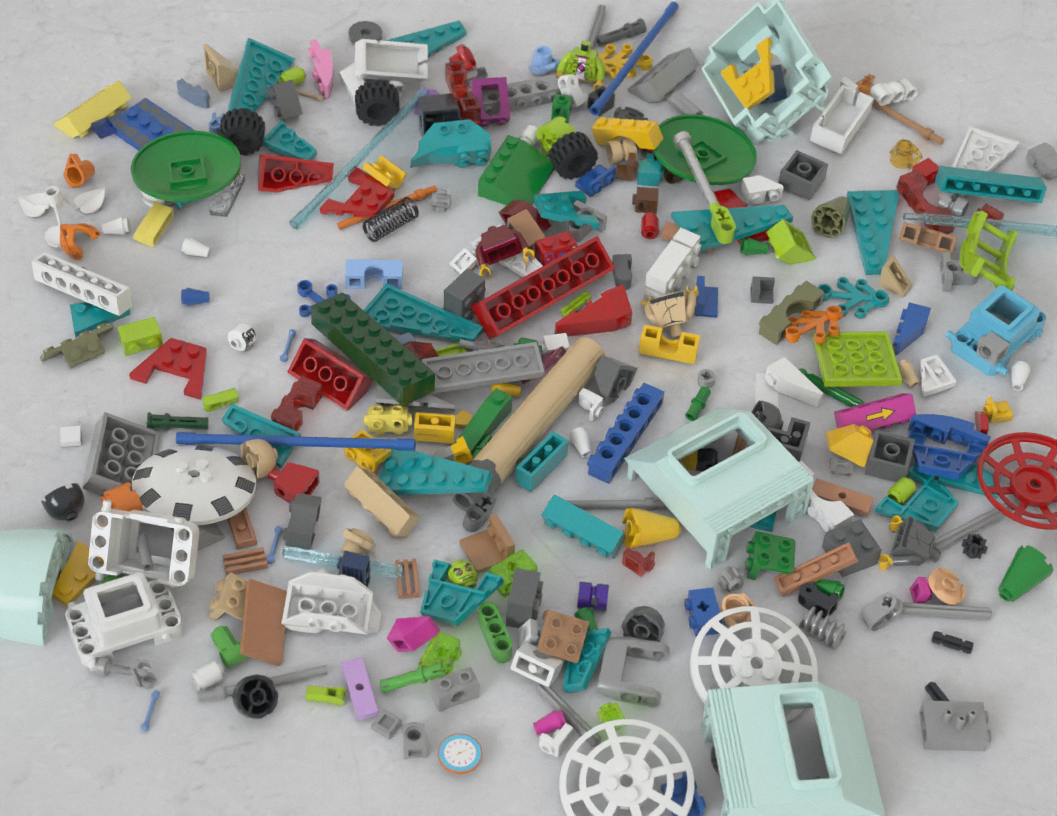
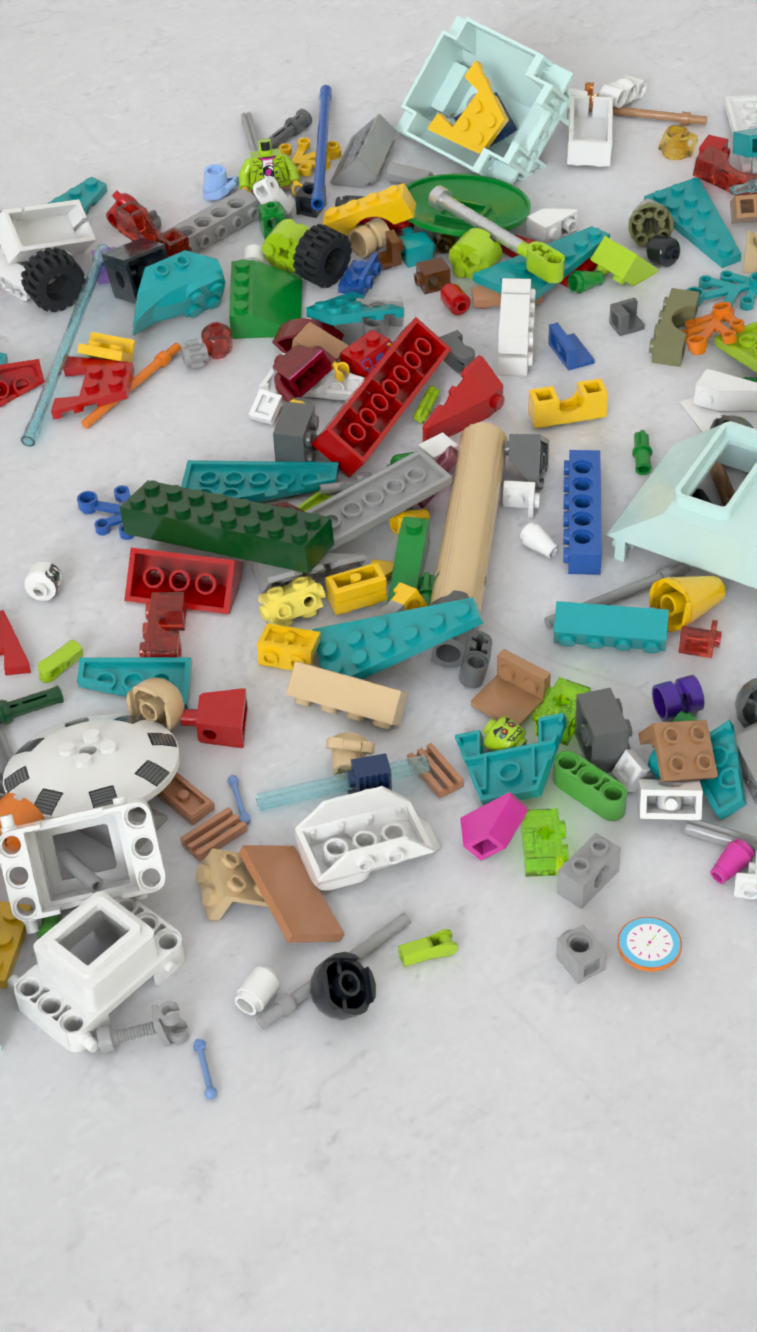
camera: 20 degrees left, 5 degrees down
blue piece [176,432,416,451] -> none
bright green piece [210,625,247,669] -> none
medium blue hinge [280,329,296,362] -> none
dark grey brick [283,493,322,553] -> none
lavender tile [341,658,379,721] -> none
light blue arch [345,259,402,289] -> none
black piece [362,197,419,242] -> none
light grey tile [371,710,402,740] -> none
bright green pin [379,662,445,694] -> none
magenta panel [470,77,511,127] -> none
teal brick [515,431,569,492] -> none
tan torso [641,286,699,338] -> none
light grey bush [697,369,716,388] -> none
dark grey brick [778,150,828,200] -> none
none -> clear red head [201,322,233,359]
none -> lime brick [449,228,503,280]
none -> black head [646,234,680,267]

